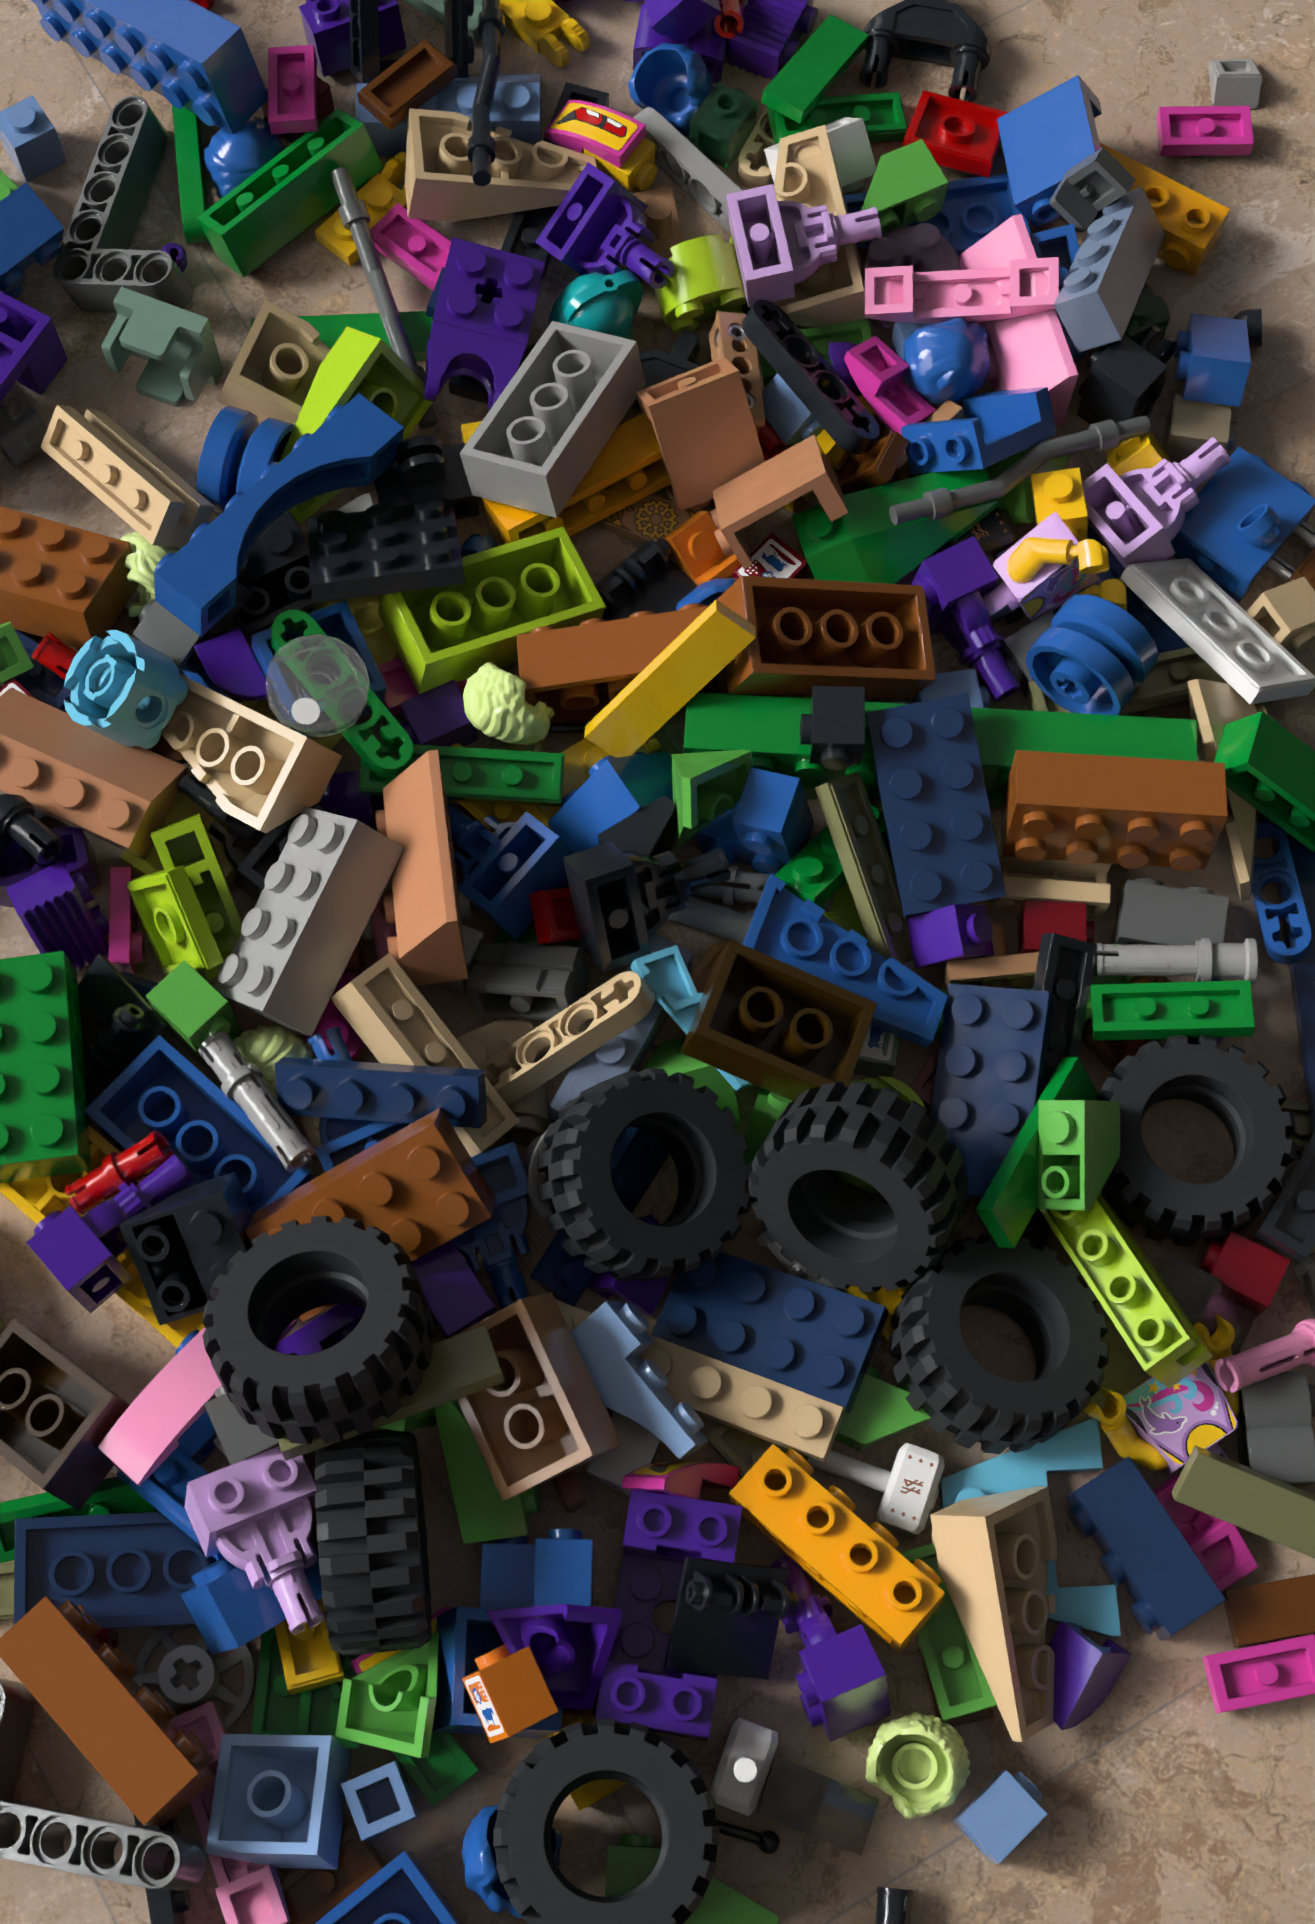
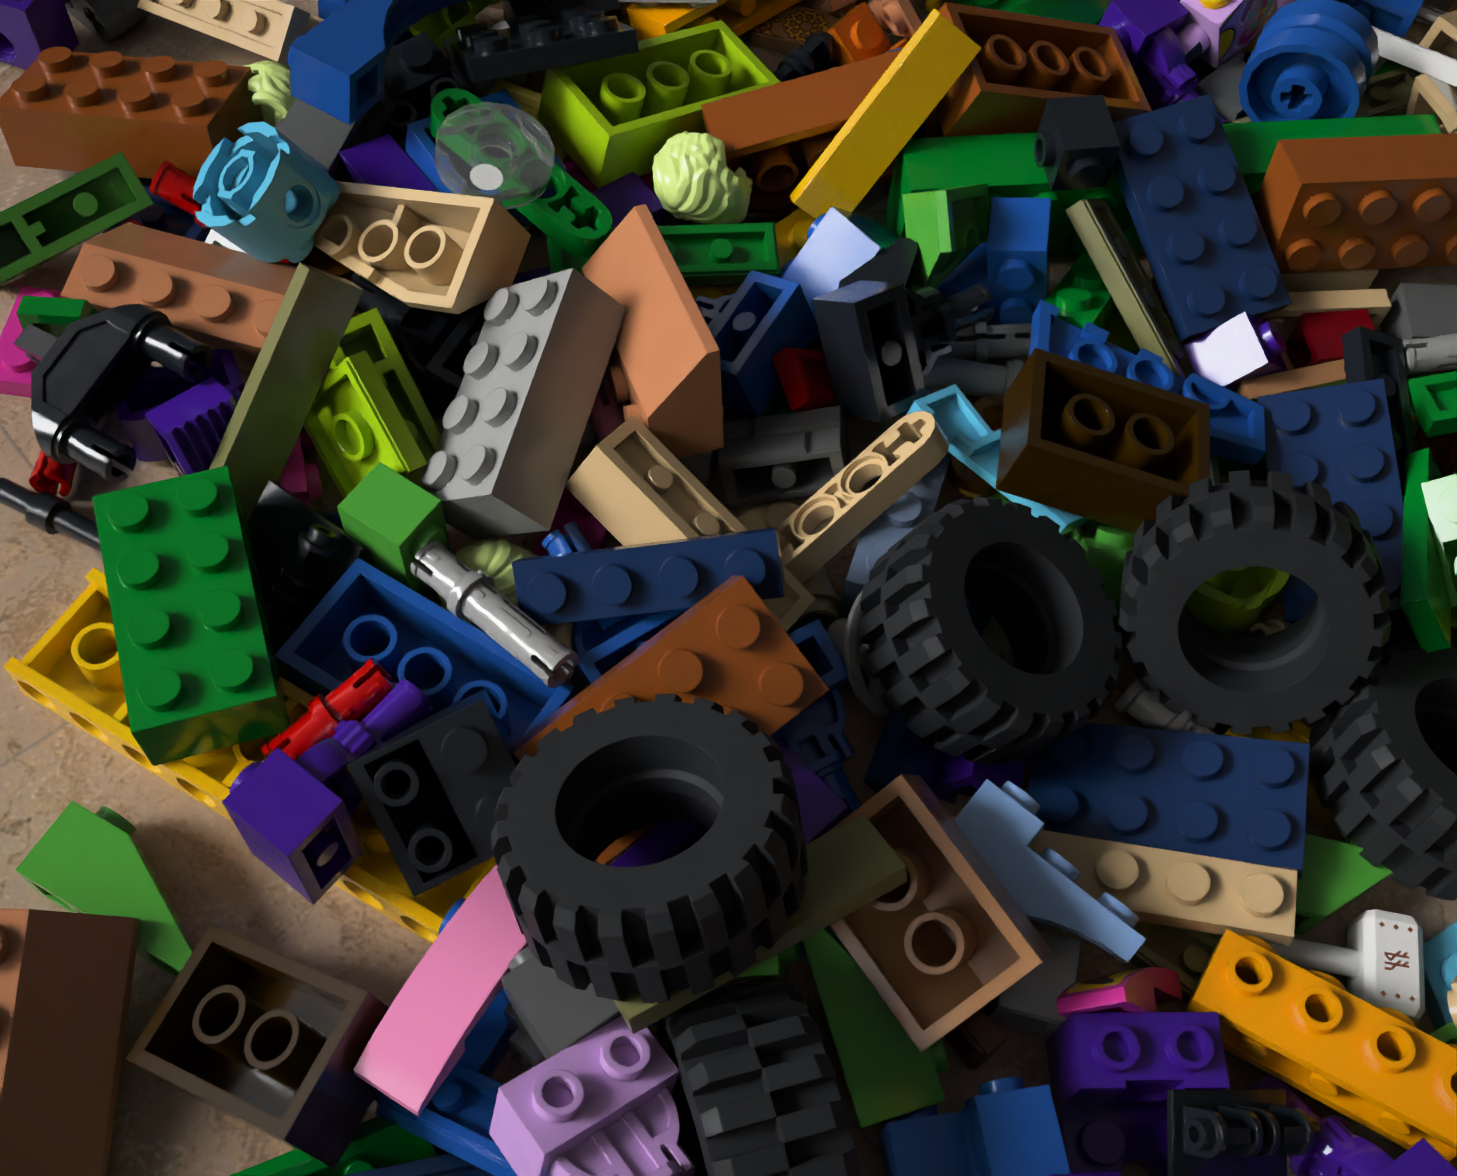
camera: 15 degrees left, 10 degrees down
none -> olive tile [209,262,363,514]

